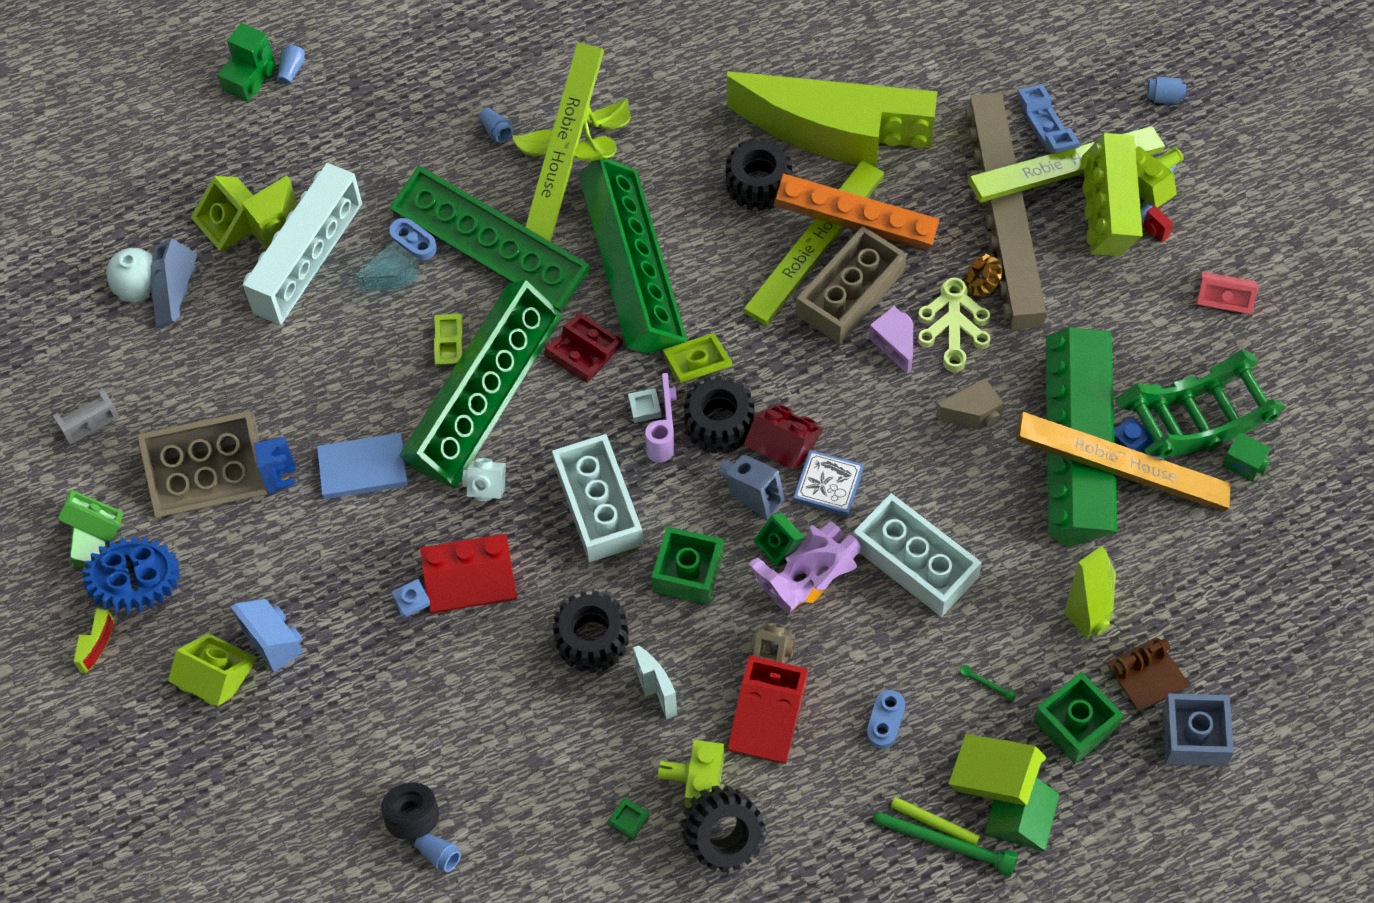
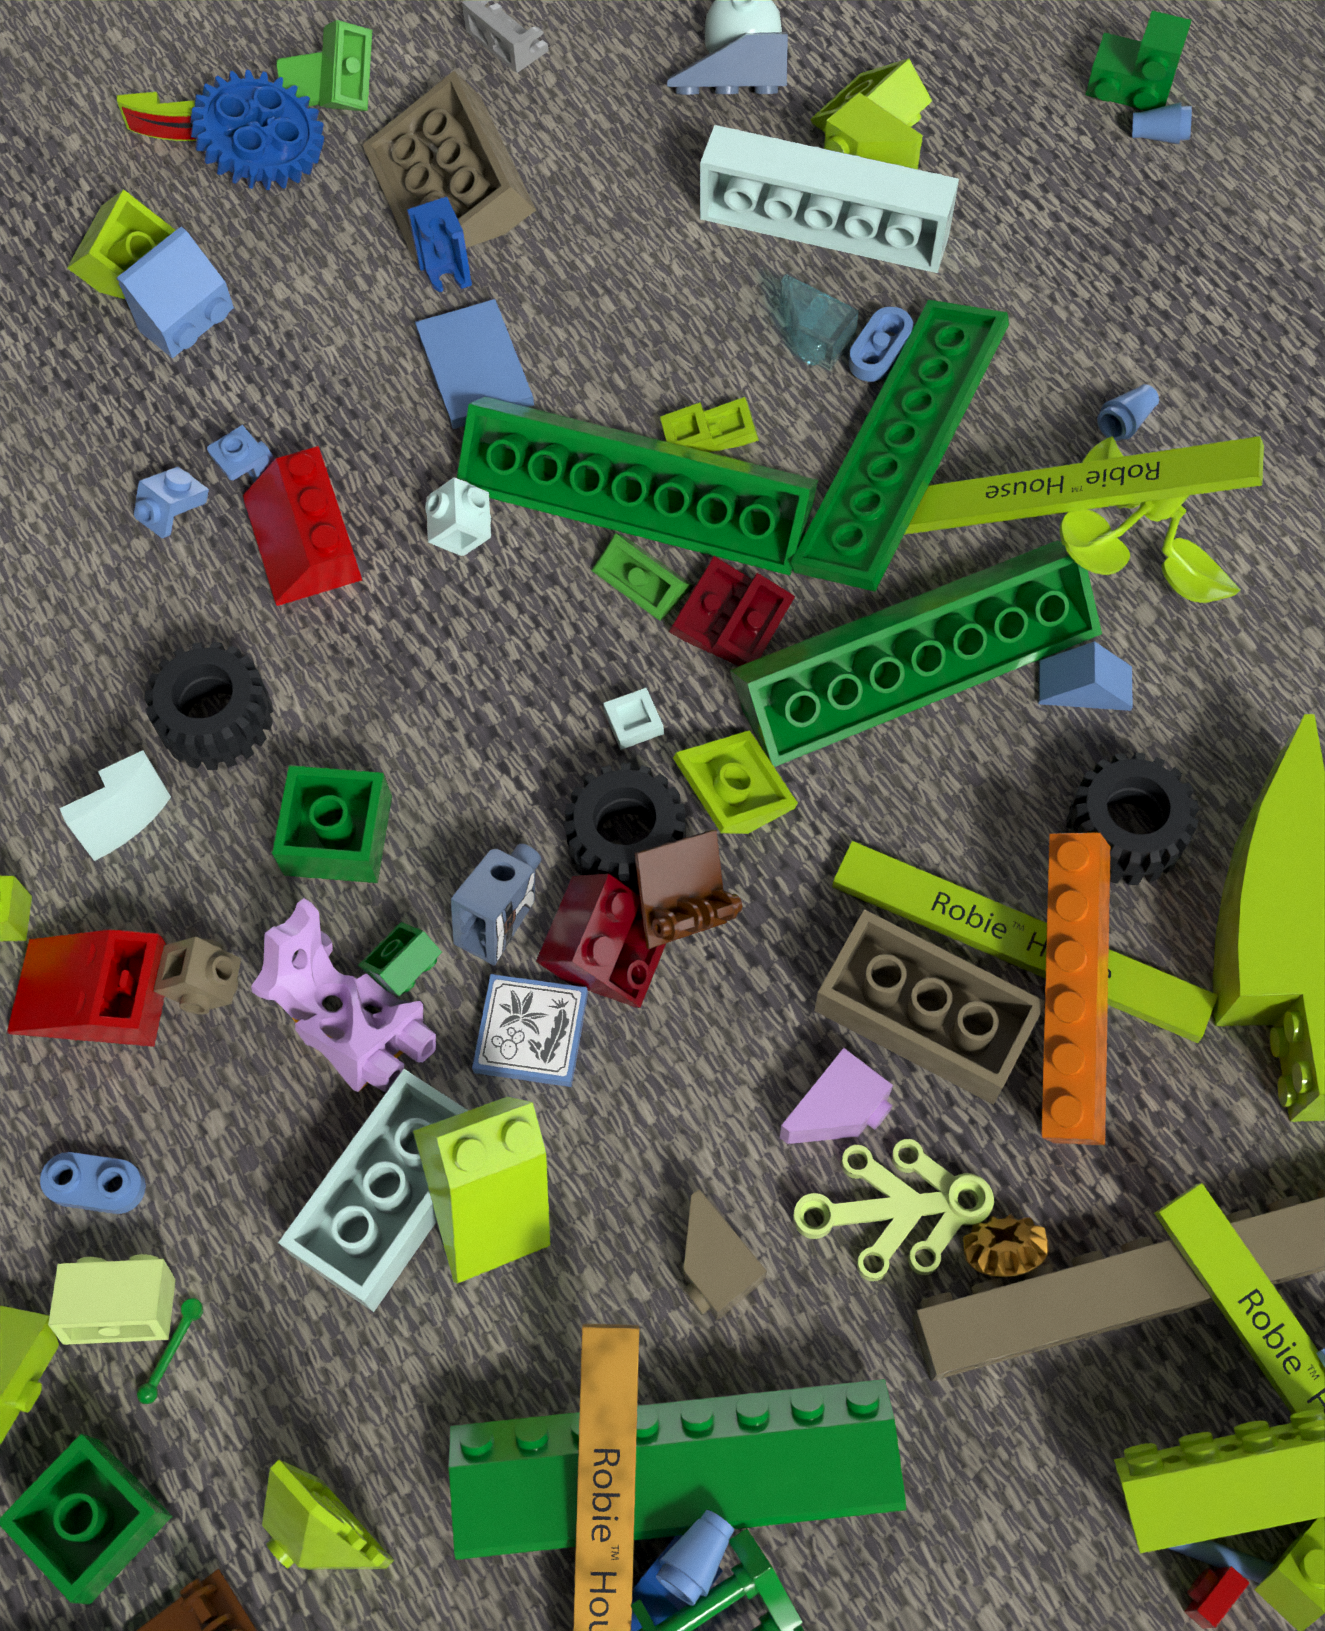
camera: 80 degrees right, 5 degrees up
light aqua brick [552,434,644,563] -> none
lavender door [645,373,677,463] -> none
none -> yellowish green brick [48,1254,175,1345]
none -> medium blue bracket [134,467,209,538]
none -> lime slope [413,1097,550,1284]
none -> bright green slope [591,533,693,621]
none -> reddish brown hinge [635,829,743,949]
none -> medium blue cone [656,1510,734,1605]
none -> medium blue slope [1038,641,1133,711]

